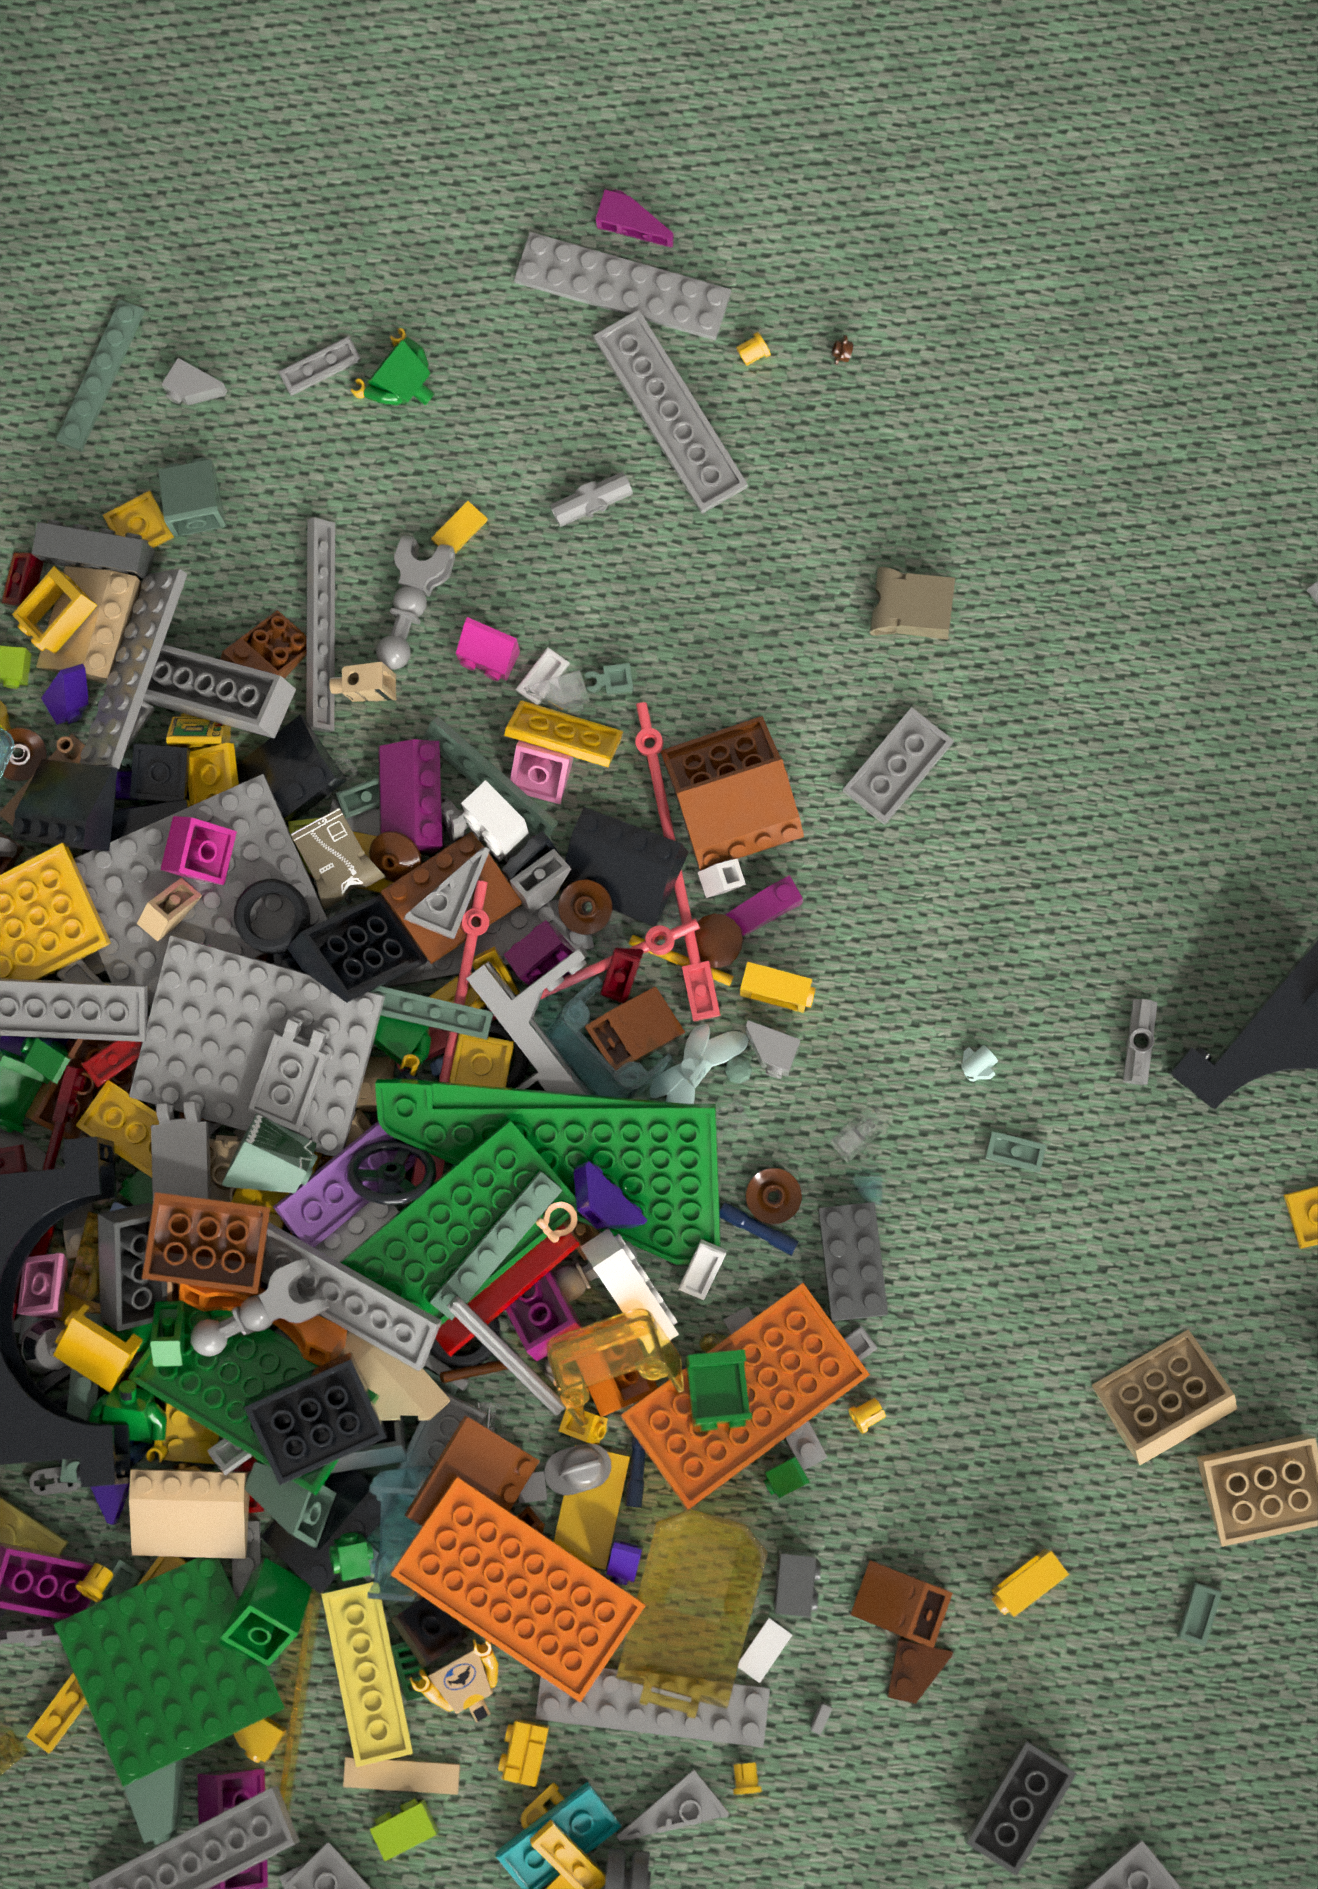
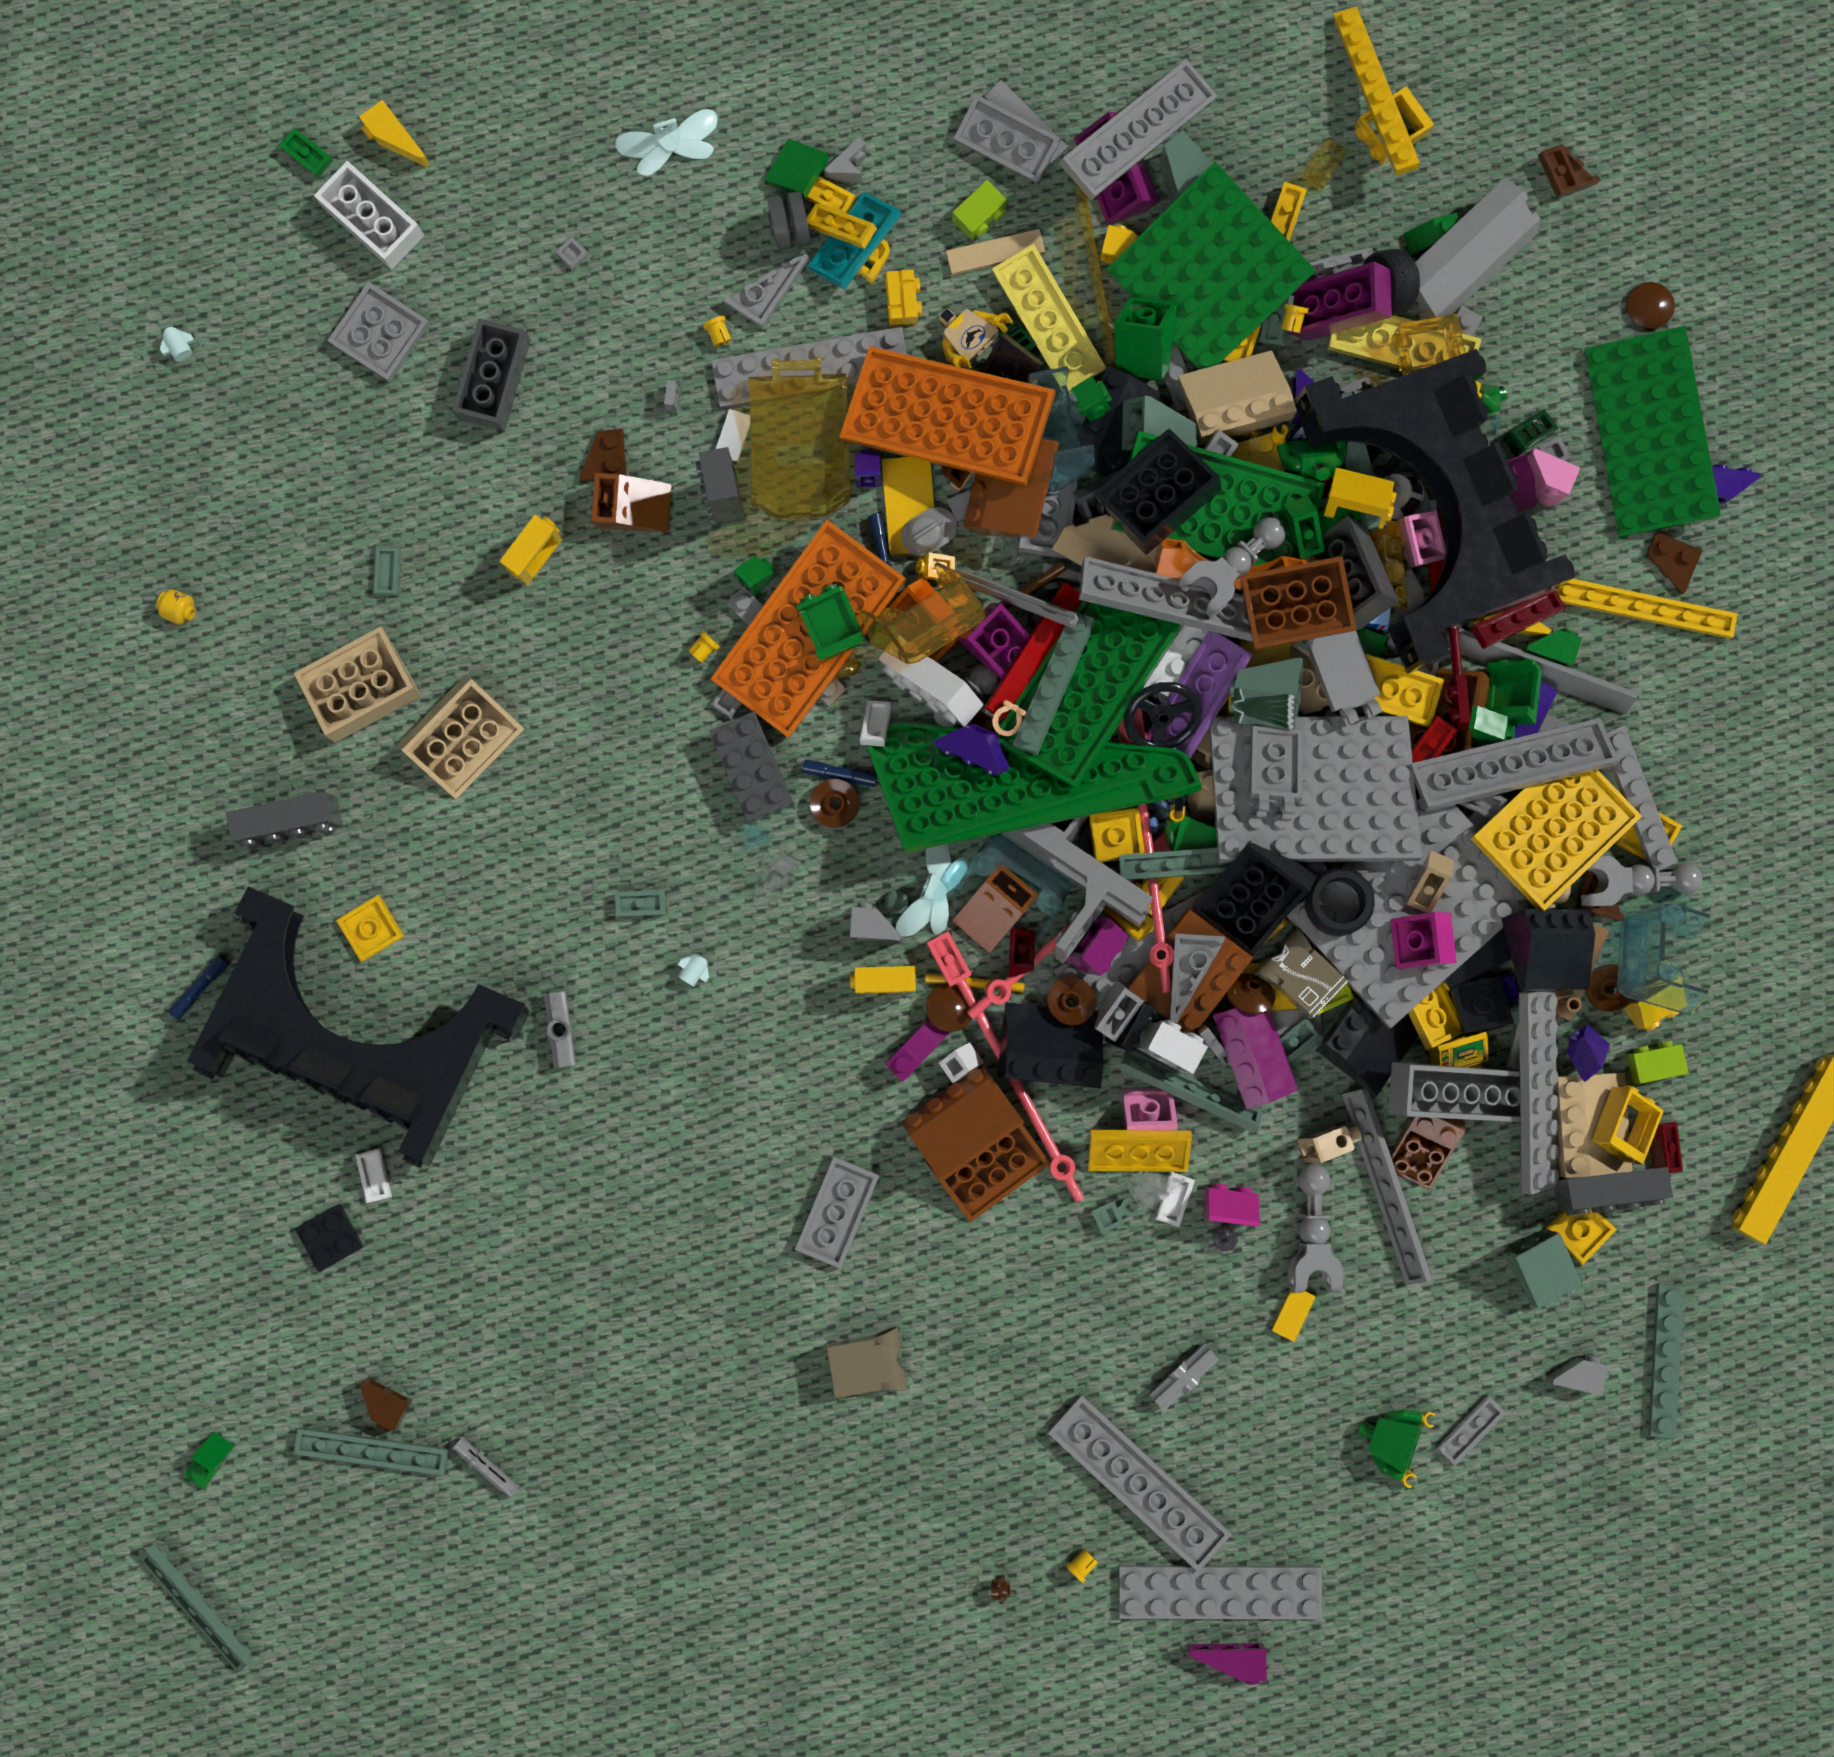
camera: 155 degrees right, 5 degrees up
none -> tile [1212,1226,1238,1252]

